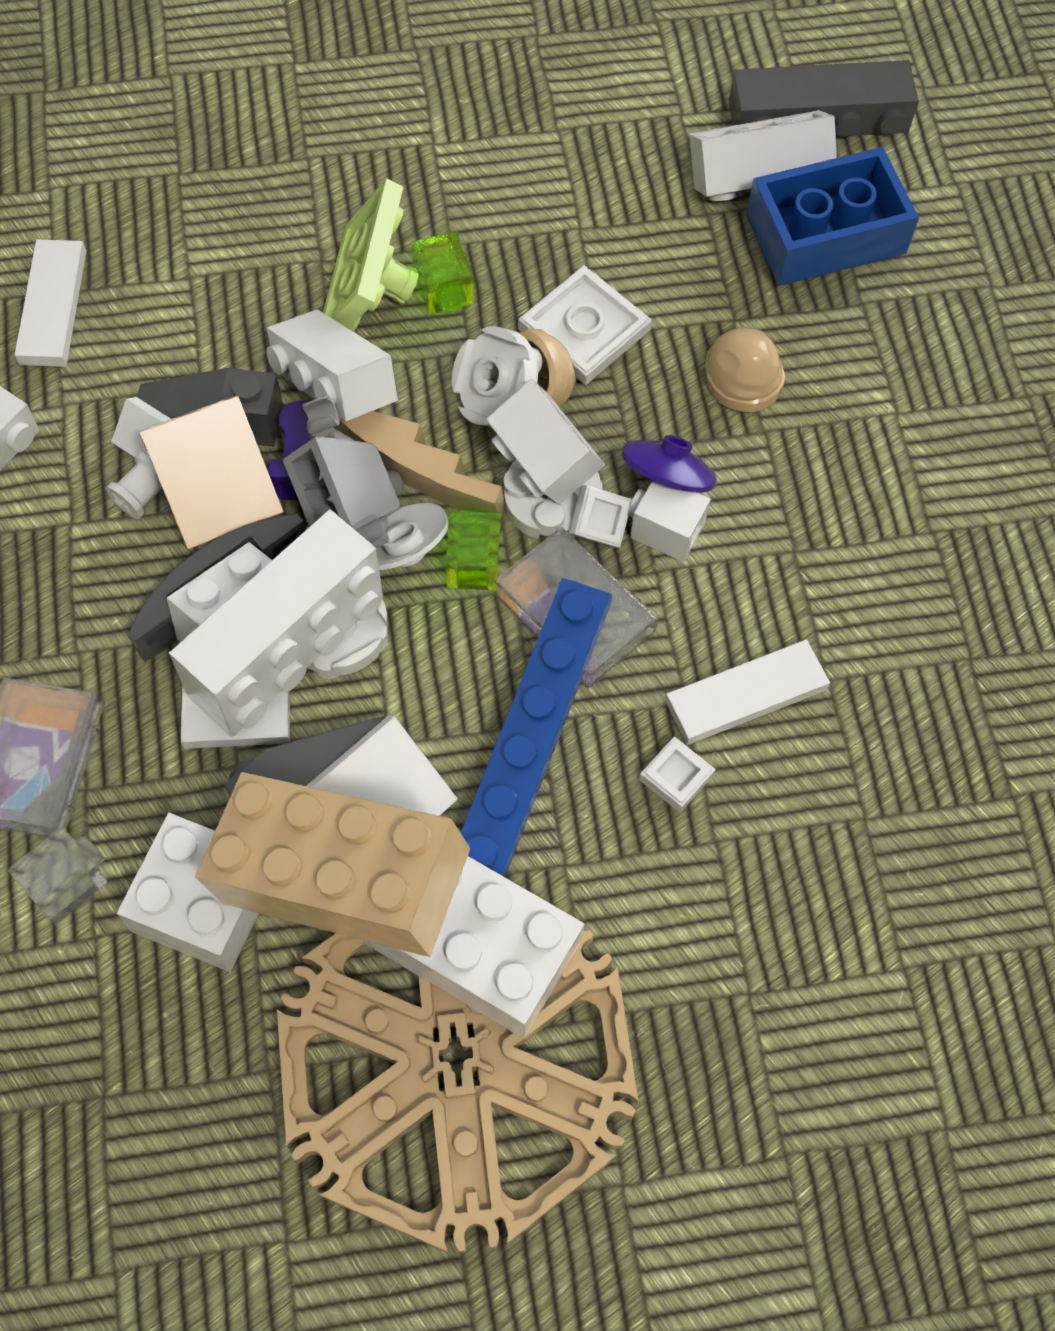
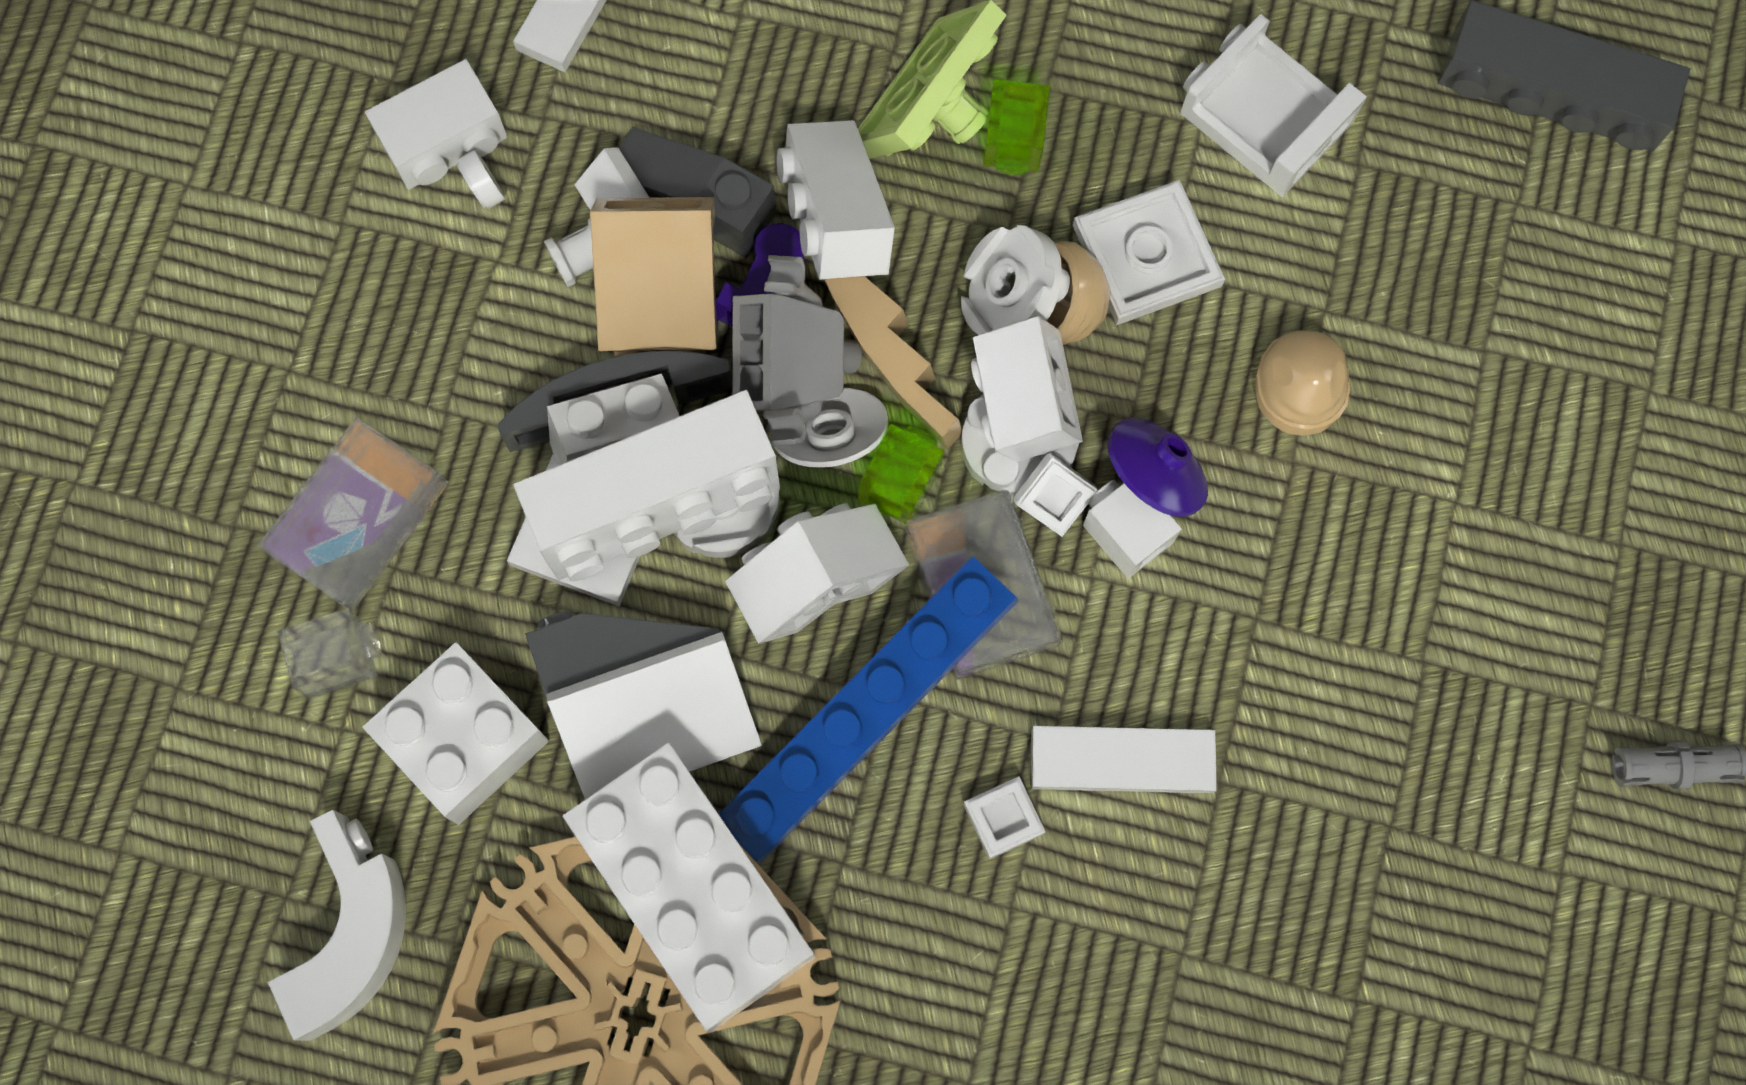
camera: 25 degrees right, 10 degrees up
tan brick [195,772,470,957] -> none
white brick [689,110,837,201] -> none
blue brick [746,147,919,286] -> none
none -> white arch [268,810,406,1041]
none -> white tile [457,149,506,209]
none -> white brick [725,503,909,644]
none -> white panel [1180,14,1367,198]

